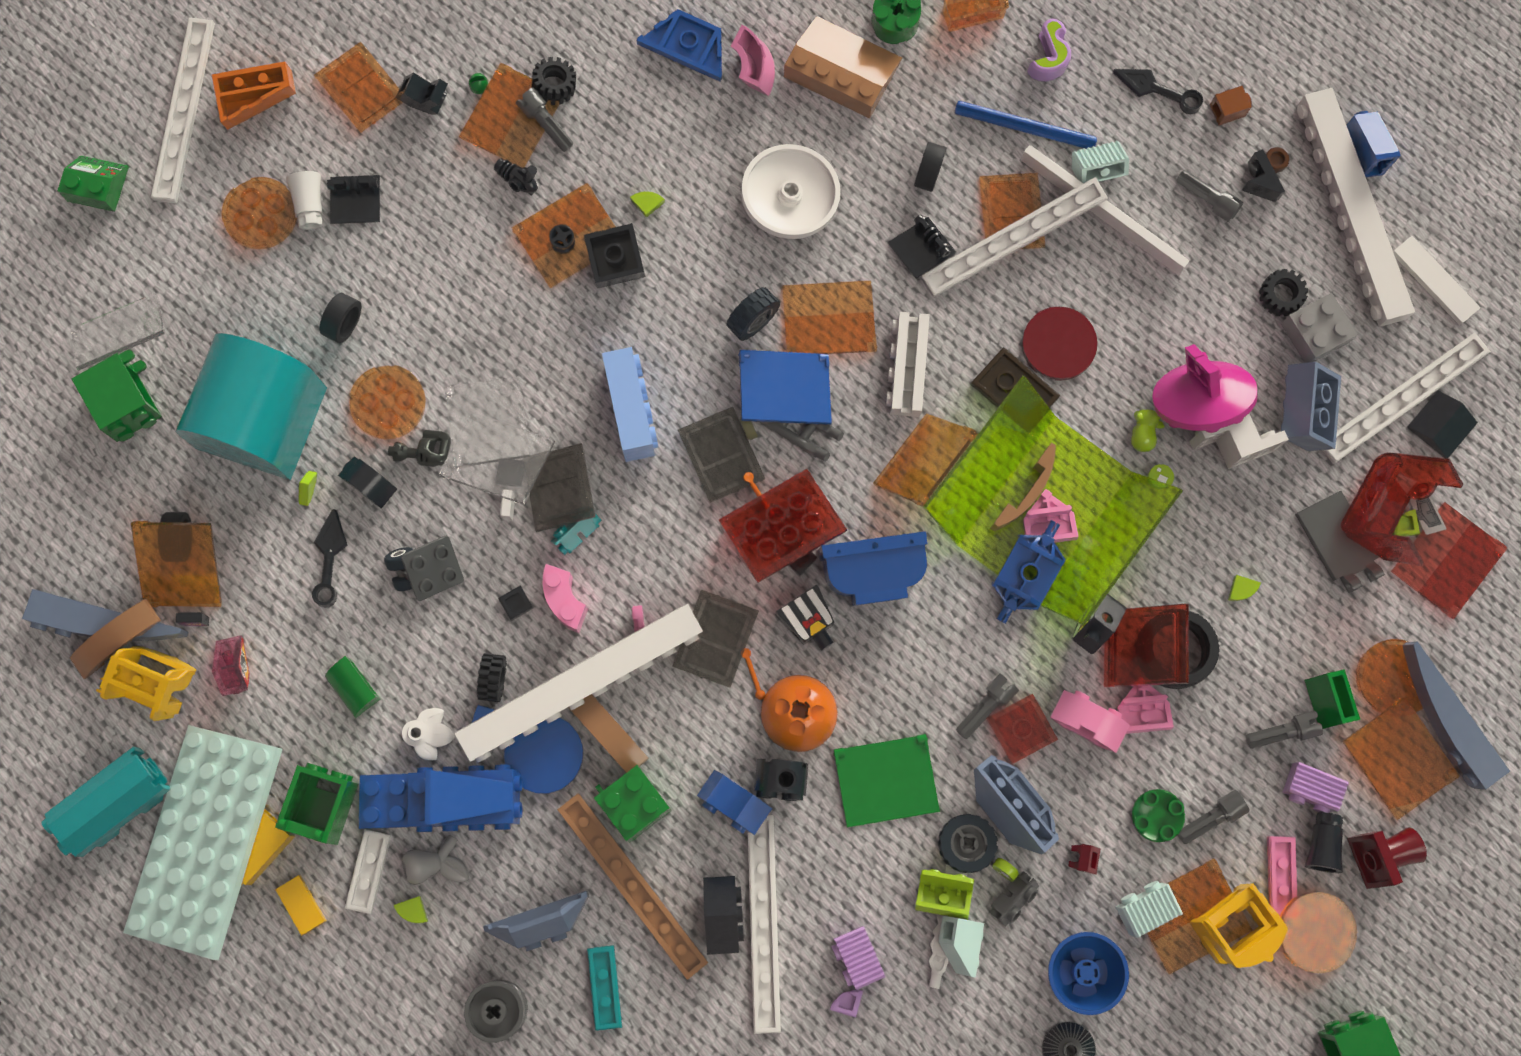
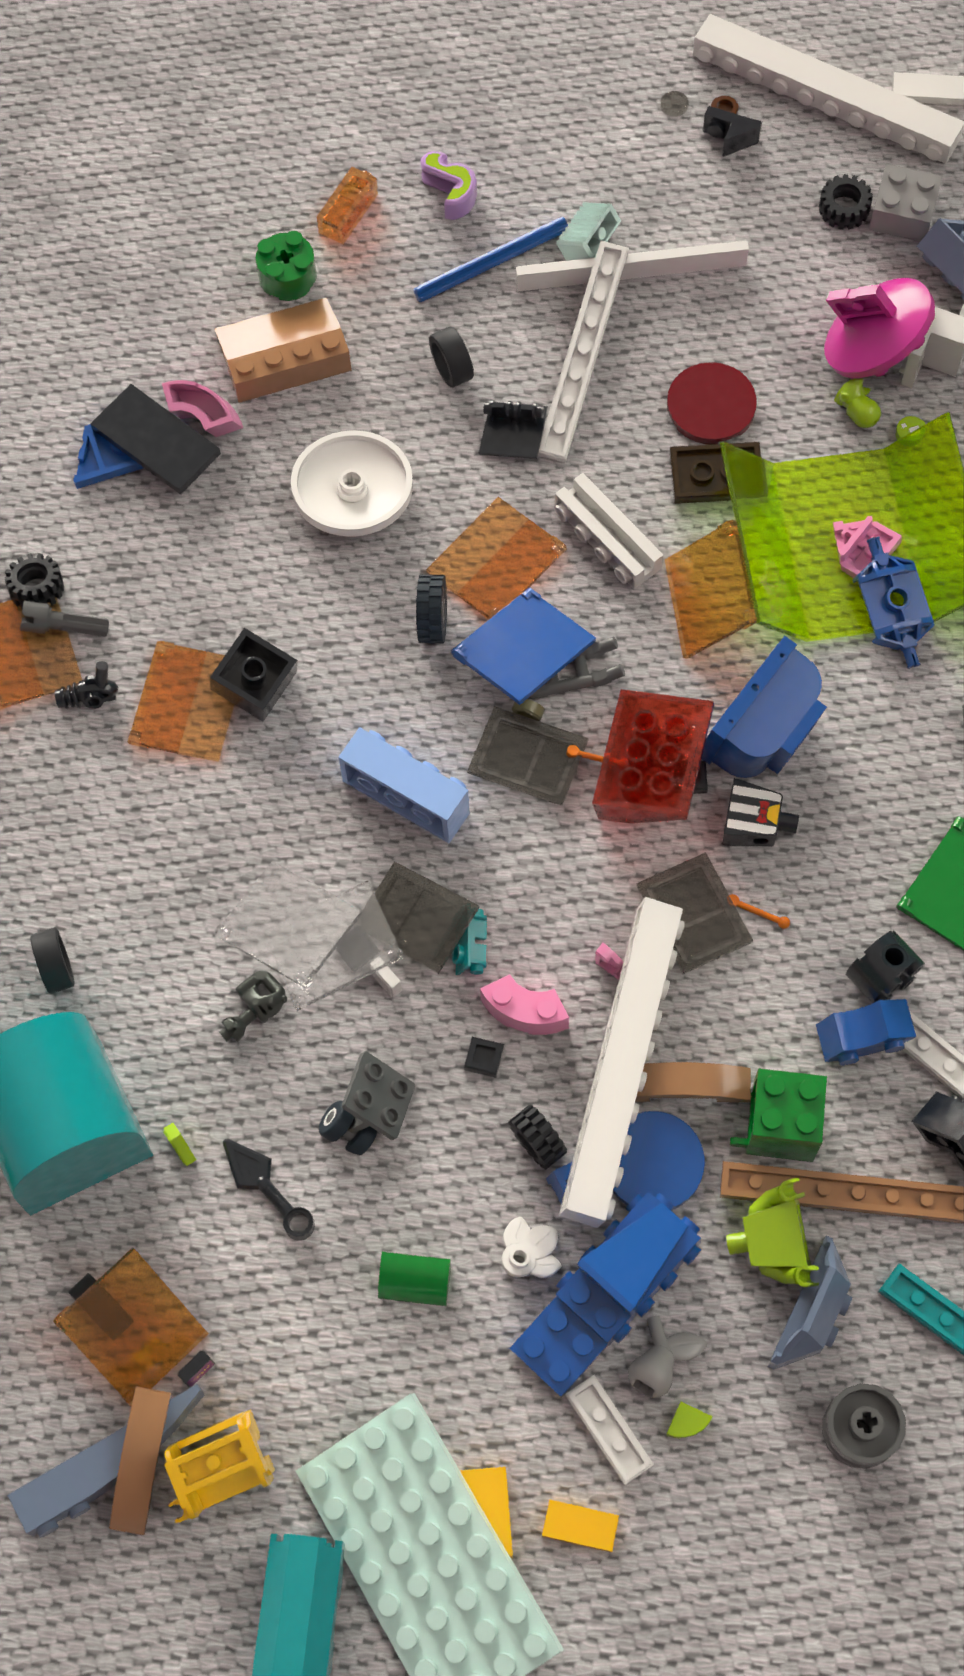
camera: 40 degrees left, 10 degrees down
clear pink slope [212,635,250,696] -> none
green container [275,763,359,845] -> none
black brick [338,456,397,509] -> none
clear orange tile [350,365,426,439] -> none
black wheel [549,224,575,254] -> none
lime tile [630,191,665,218] -> none
orange piece [761,675,838,752] -> none
clear orange piece [979,173,1045,249] -> none
medium nougat slope [990,443,1056,531] -> none
black piece [1113,69,1203,115] -> none
dark grey piece [1177,170,1244,222] -> none
dark orange brick [1209,86,1252,126] -> none
blue slope [1347,111,1401,178] -> none
none -> black tile [90,384,221,495]
none -> clear smoke piece [660,91,689,116]
none -> lime torso [726,1178,819,1287]

